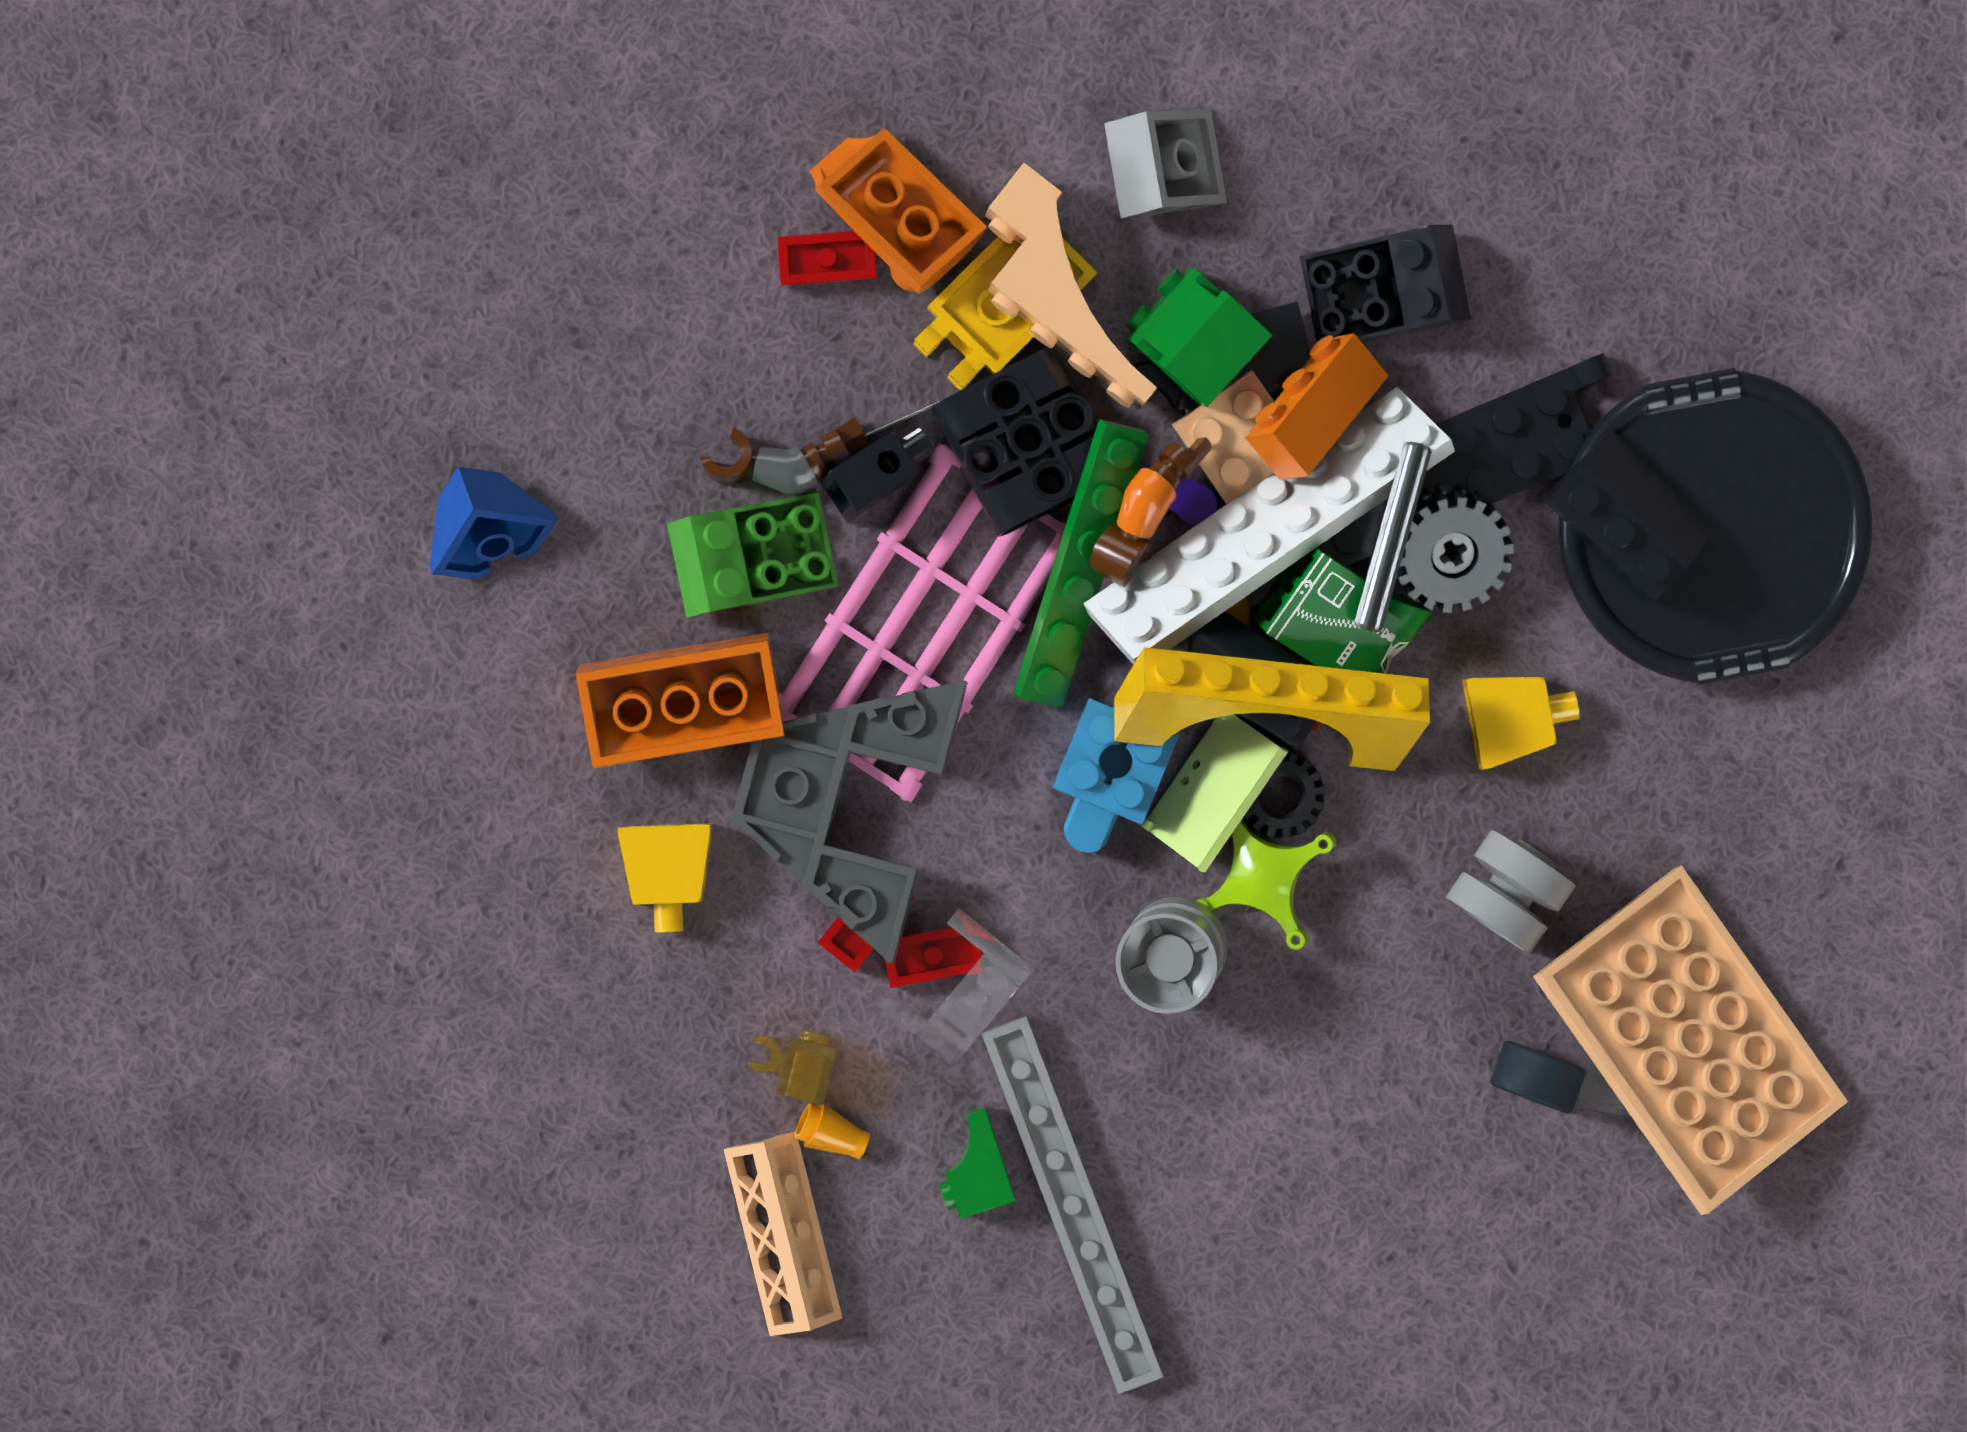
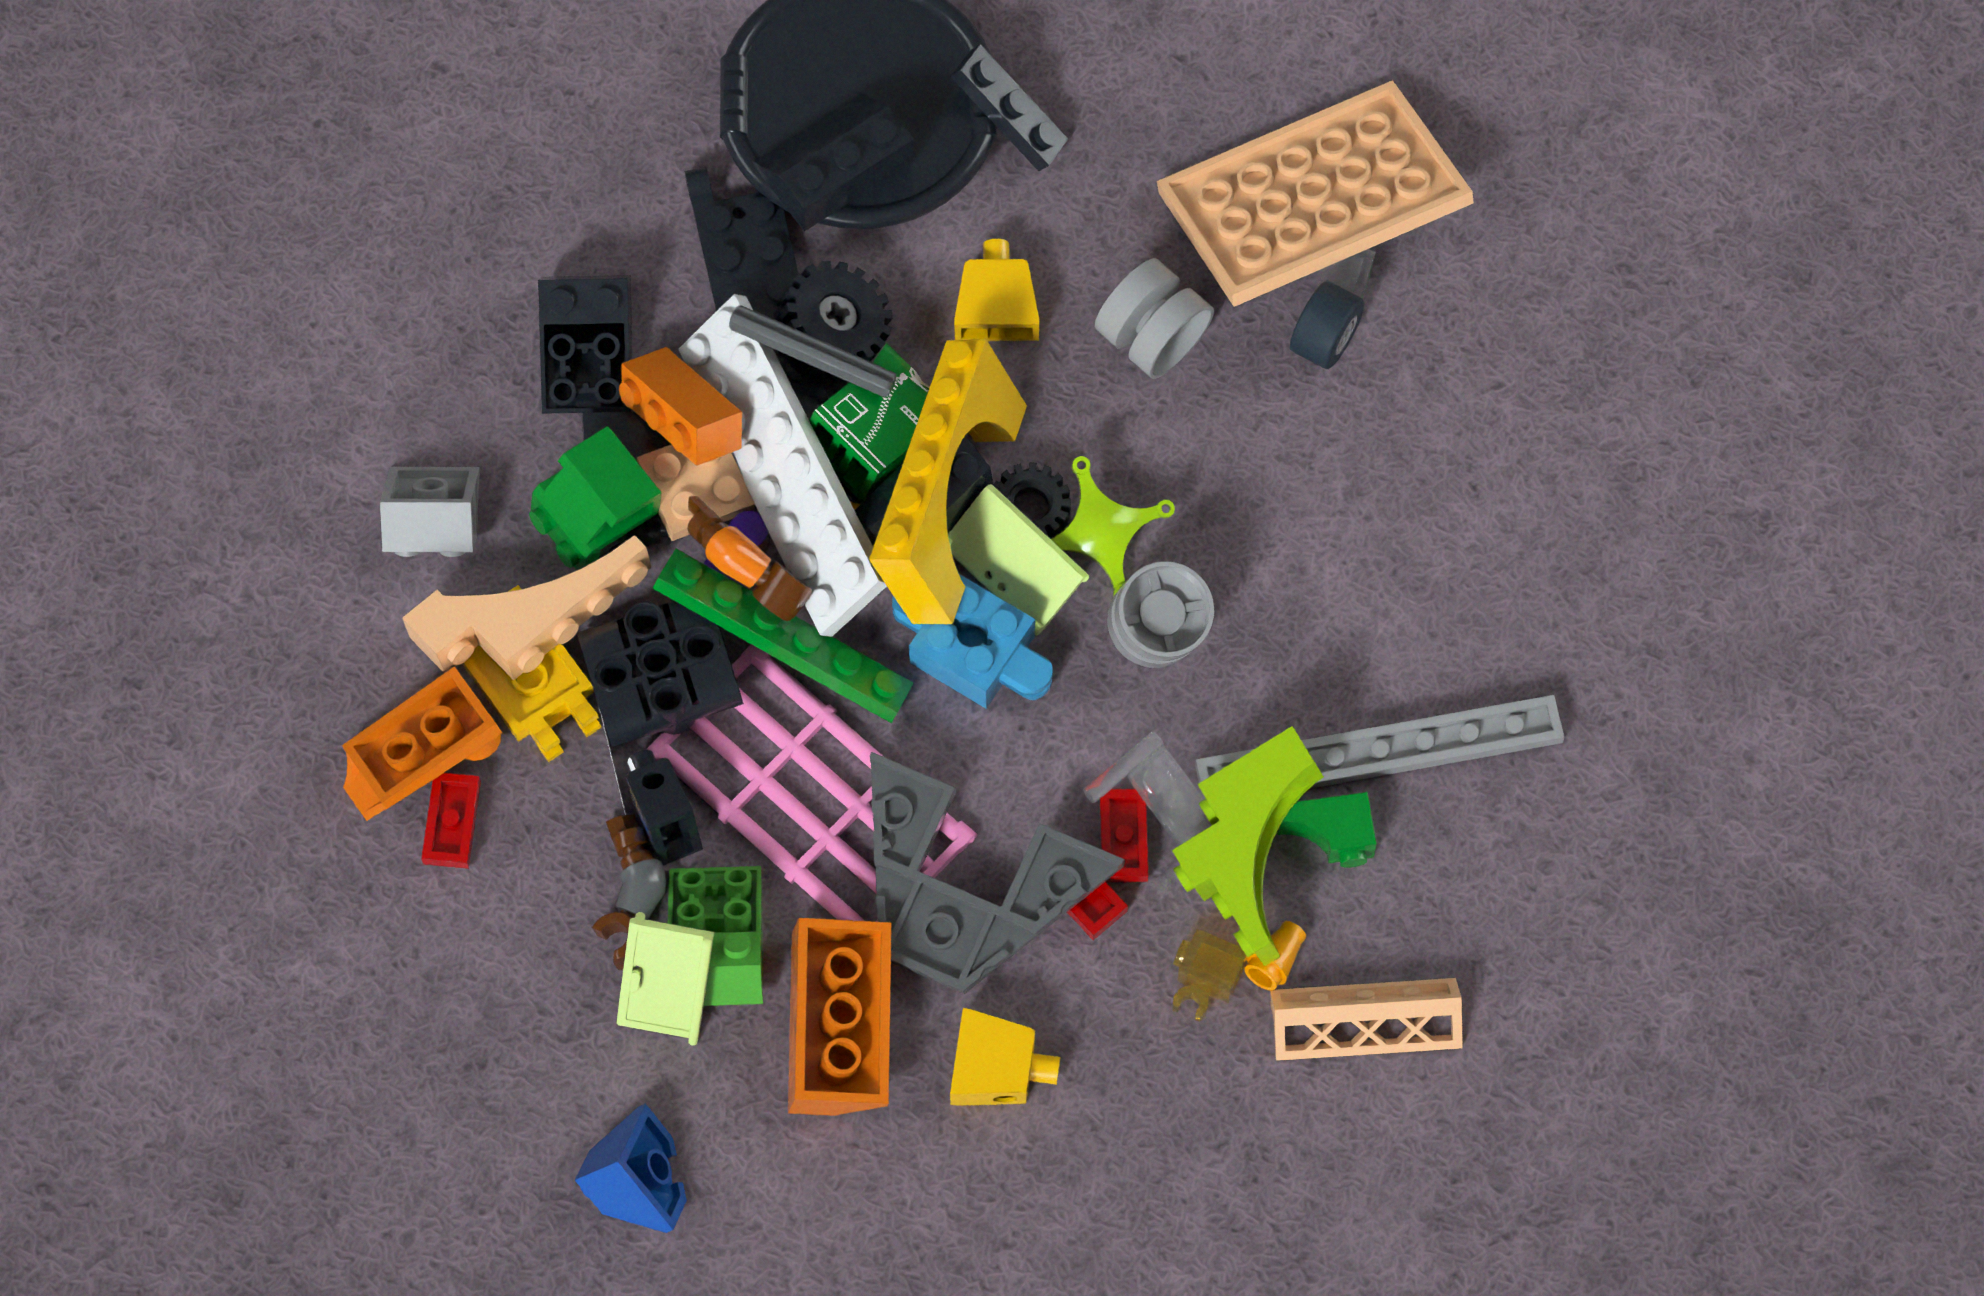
camera: 80 degrees left, 20 degrees down
none -> yellowish green door [616,912,714,1045]
none -> plate [950,44,1068,171]
none -> lime arch [1172,726,1324,966]

